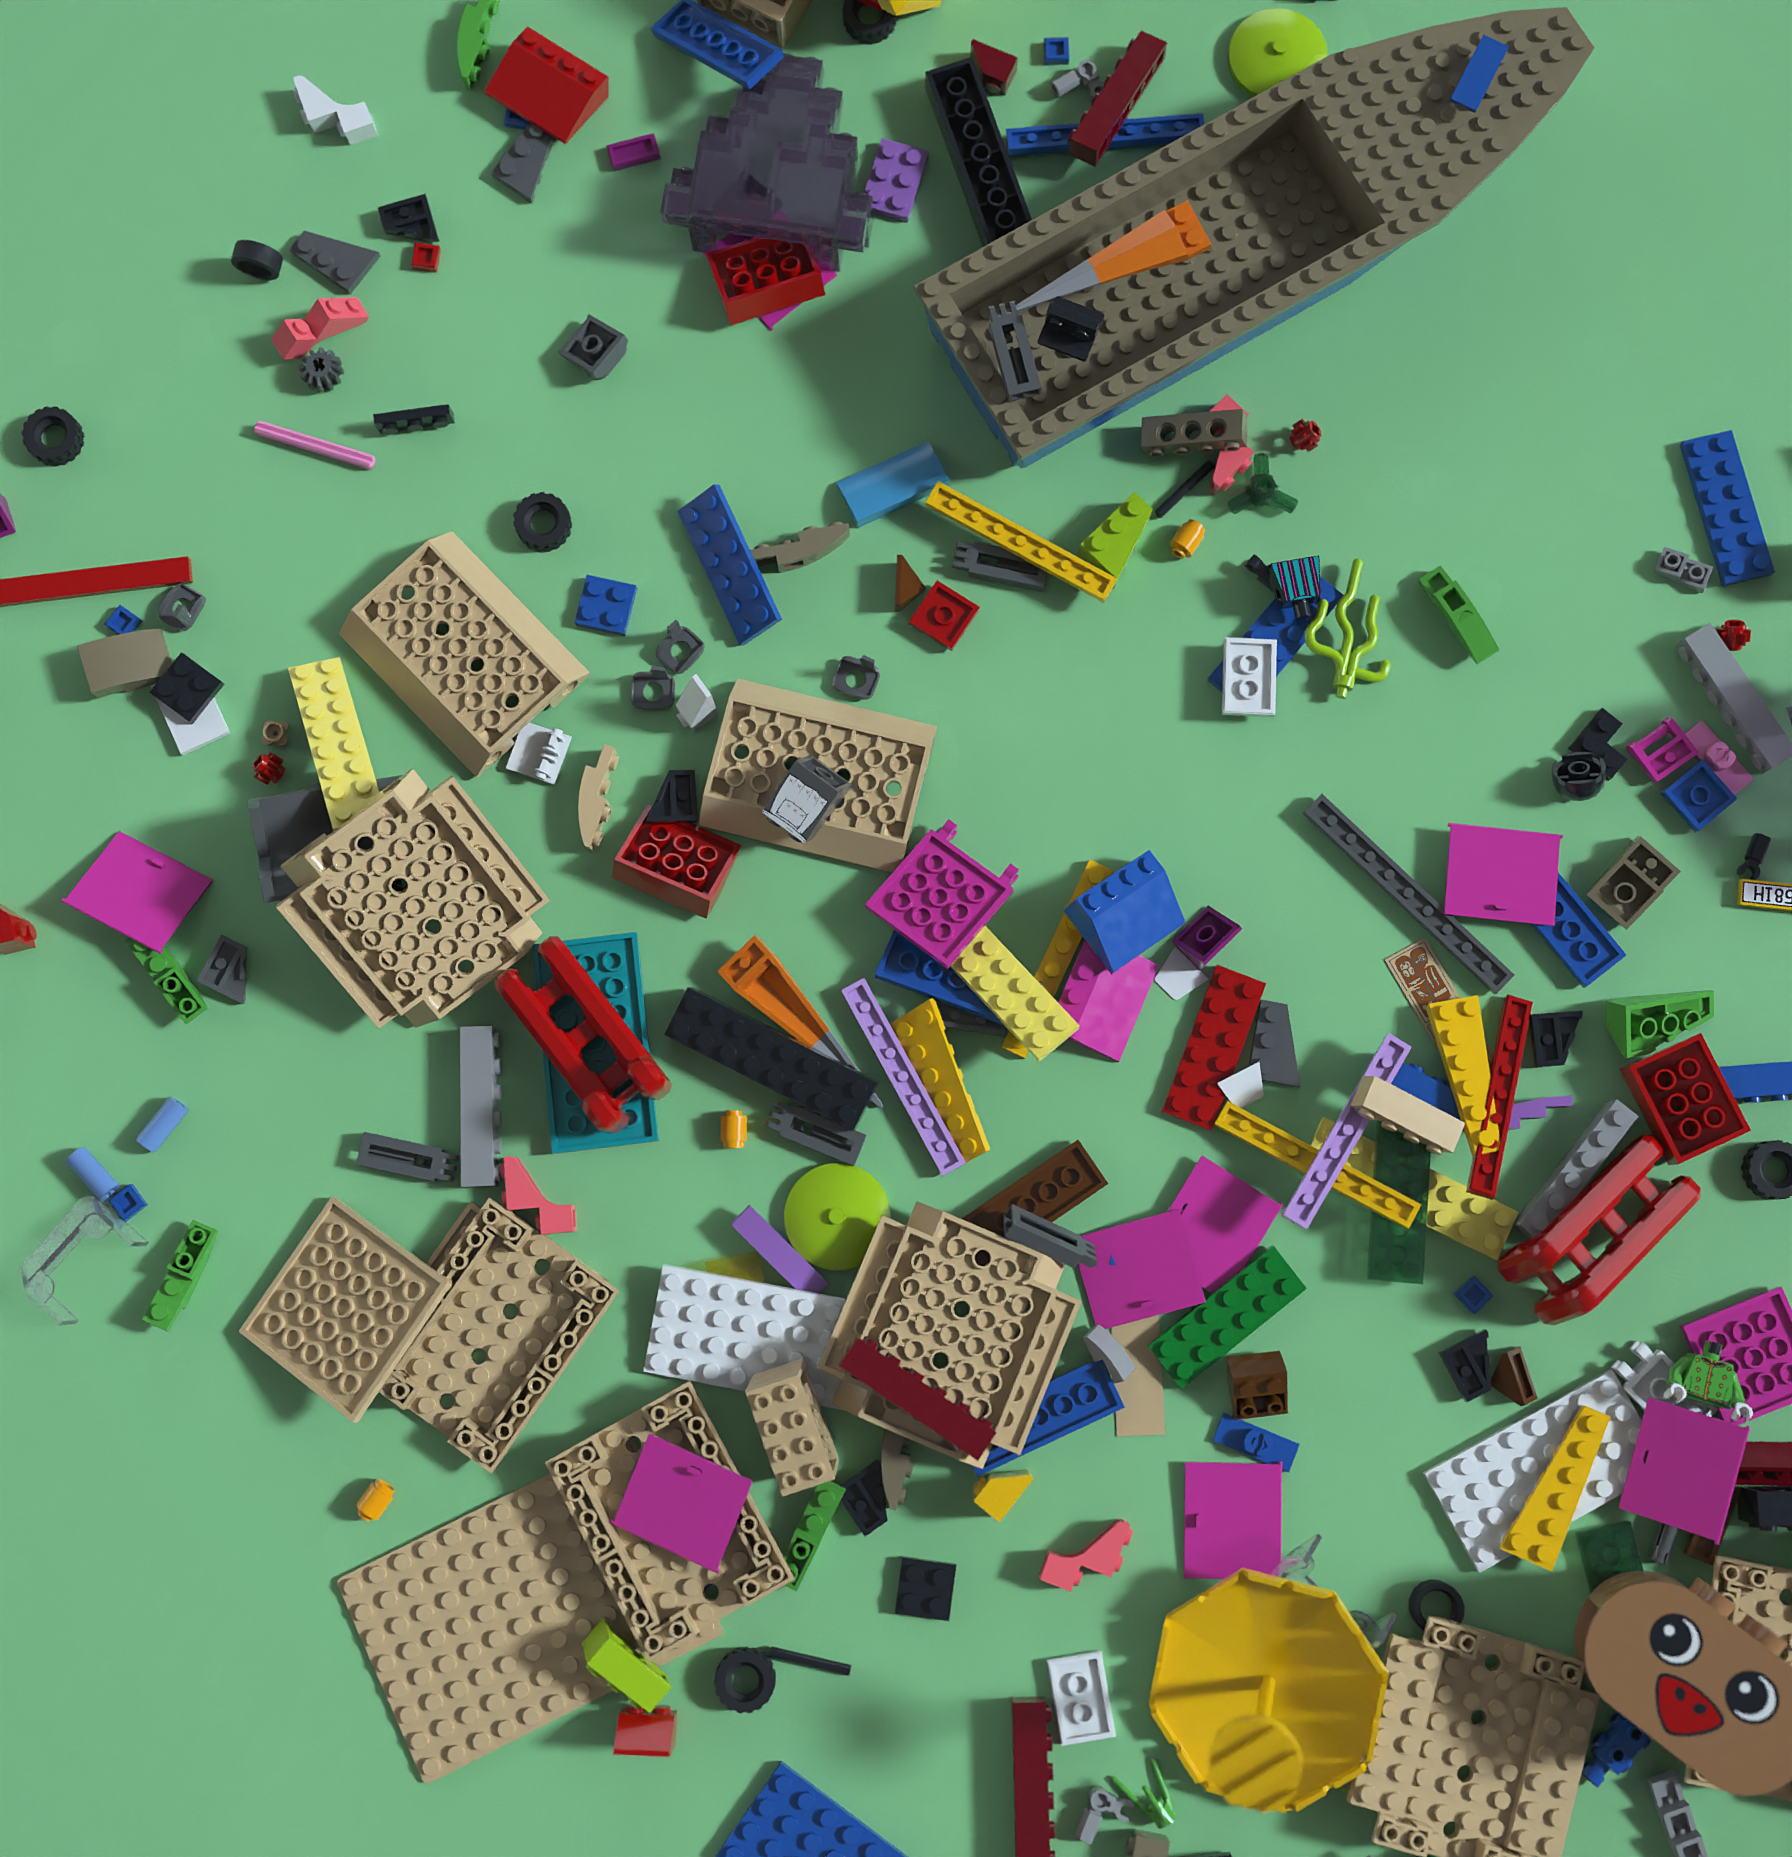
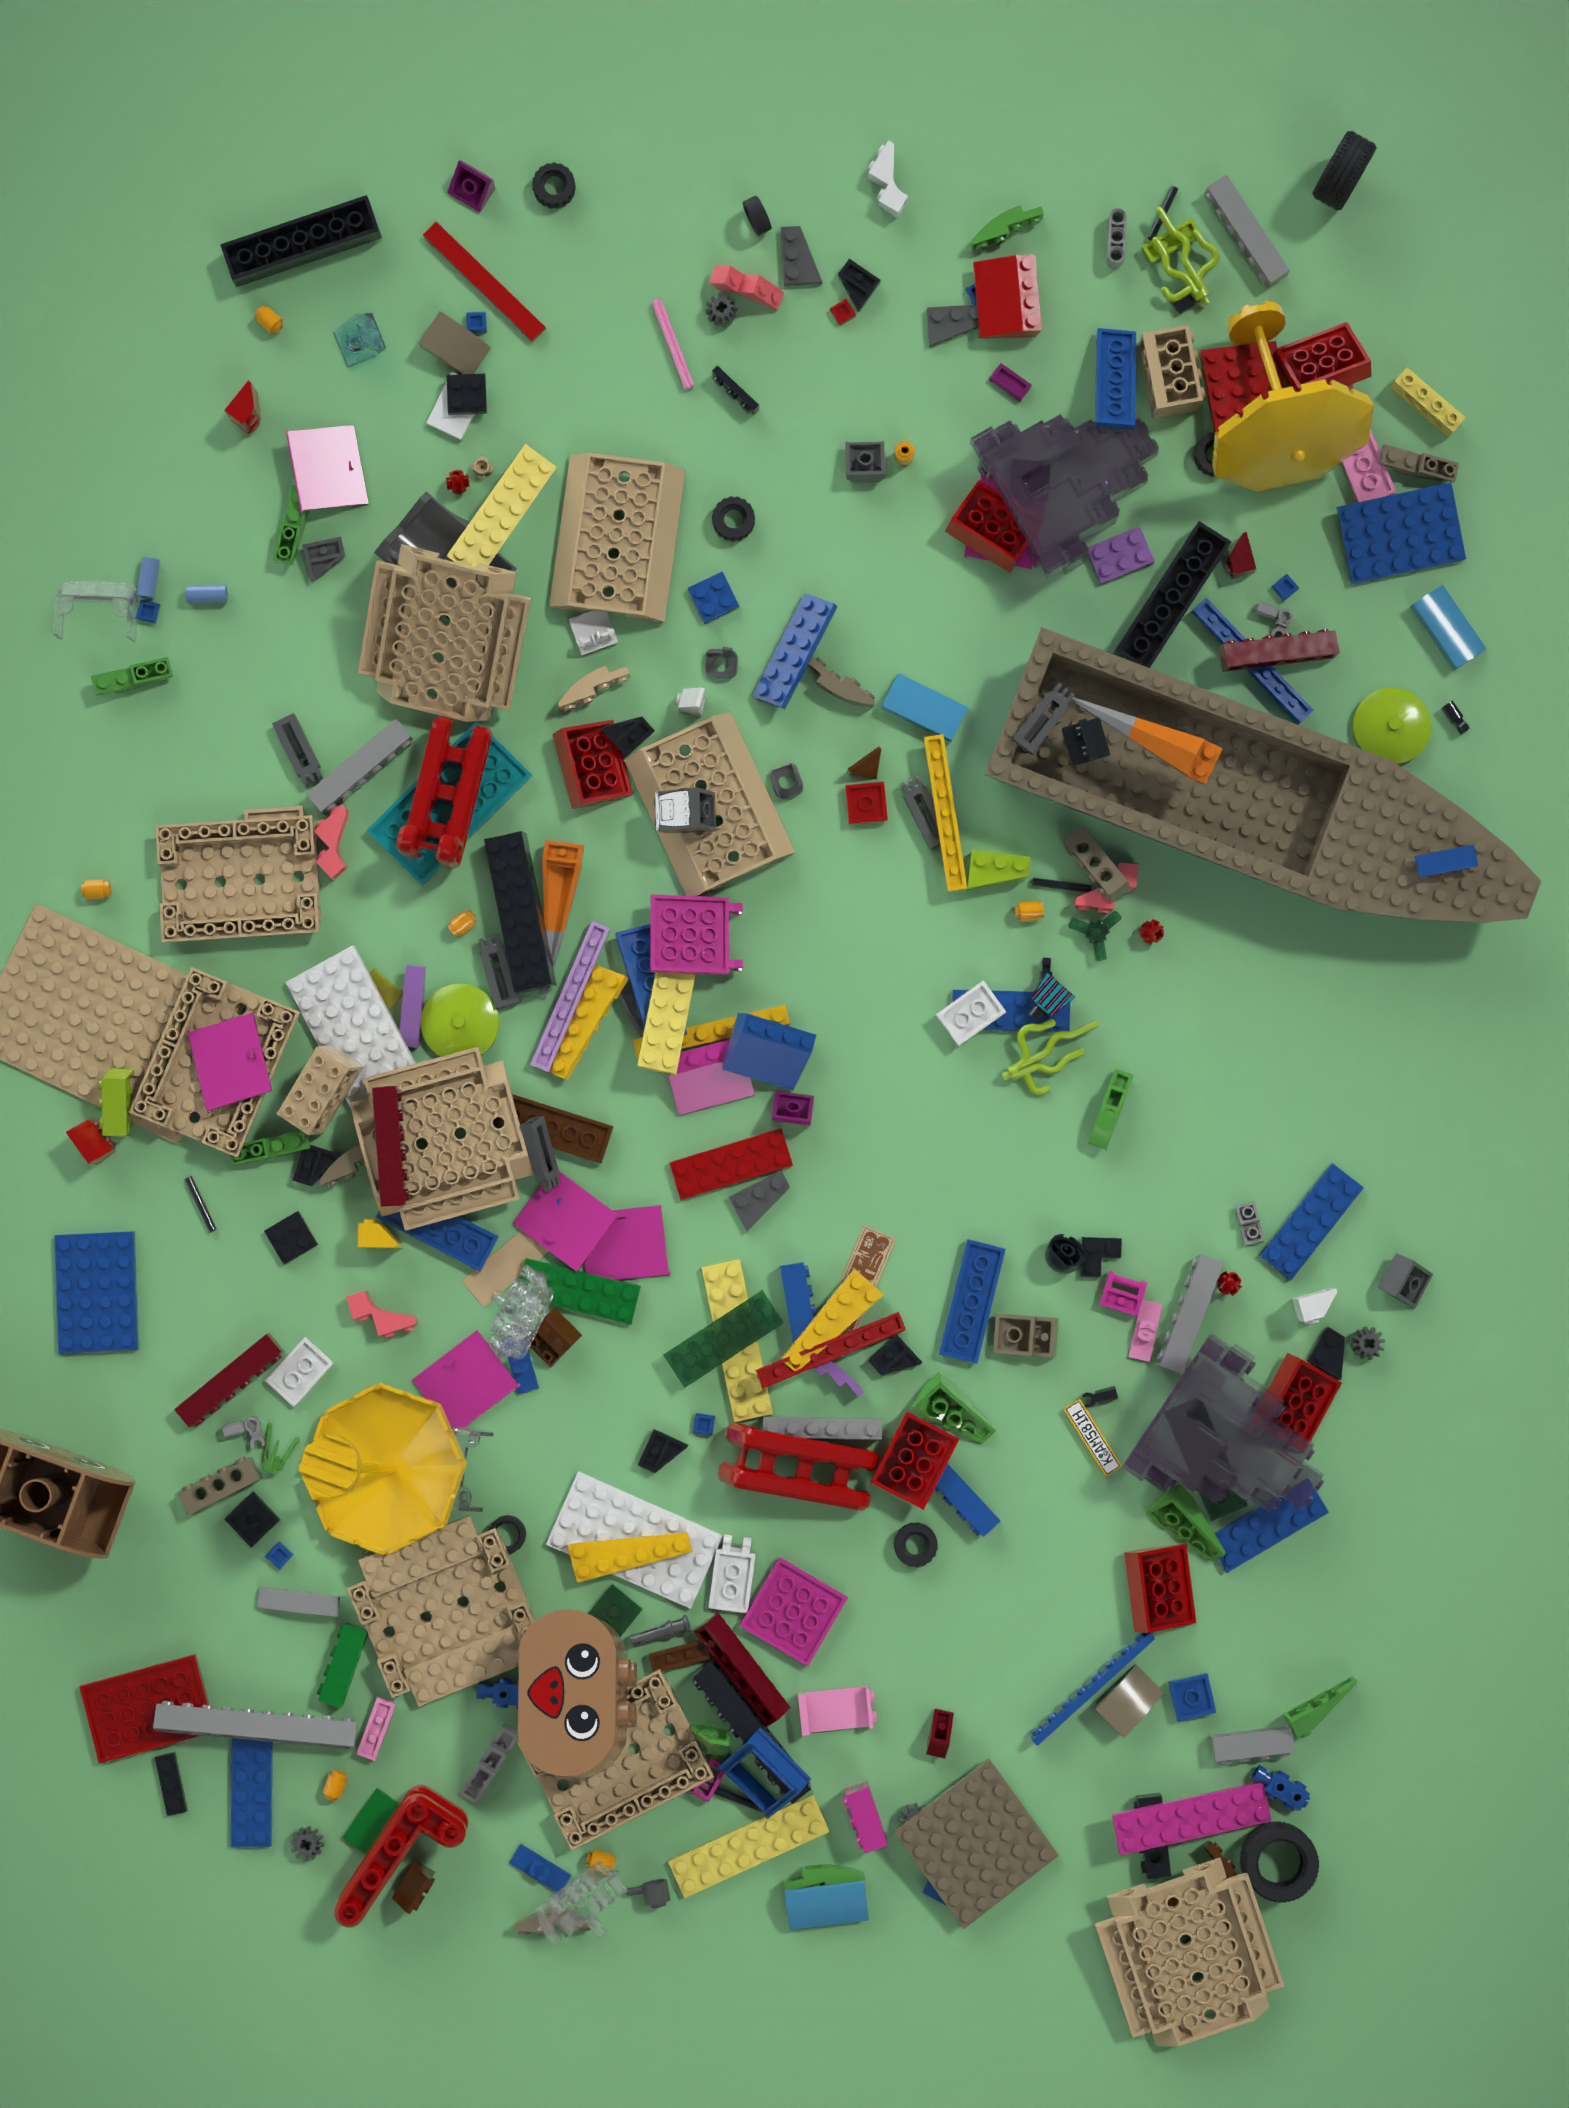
camera: 50 degrees right, 5 degrees up
dark grey piece [158,584,206,631] -> none
tan plate [238,1196,452,1423] -> none
dark grey piece [631,665,675,710] -> none
black tyre [714,1647,776,1714] -> none
light grey slope [1083,1324,1135,1383] -> none
white sticker [1155,947,1209,1000] -> none
yellow plate [1215,1101,1421,1230] -> none
white sticker [1217,1062,1264,1108] -> none
lavender plate [1281,1033,1412,1230] -> none
dark grey plate [1302,794,1515,995] -> none
tan brick [1350,1076,1465,1155] -> none
dark pink piece [1444,823,1563,926] -> none
reddish brown slope [1491,1346,1538,1406] -> none
dark pink piece [1618,1397,1751,1545] -> none
blue plate [1661,759,1738,833] -> none
bright green torso [1664,1341,1753,1422] -> none
none -> clear light blue slope [333,313,386,367]
none -> clear piece [487,1265,554,1359]
none -> light orange brick [895,441,915,465]

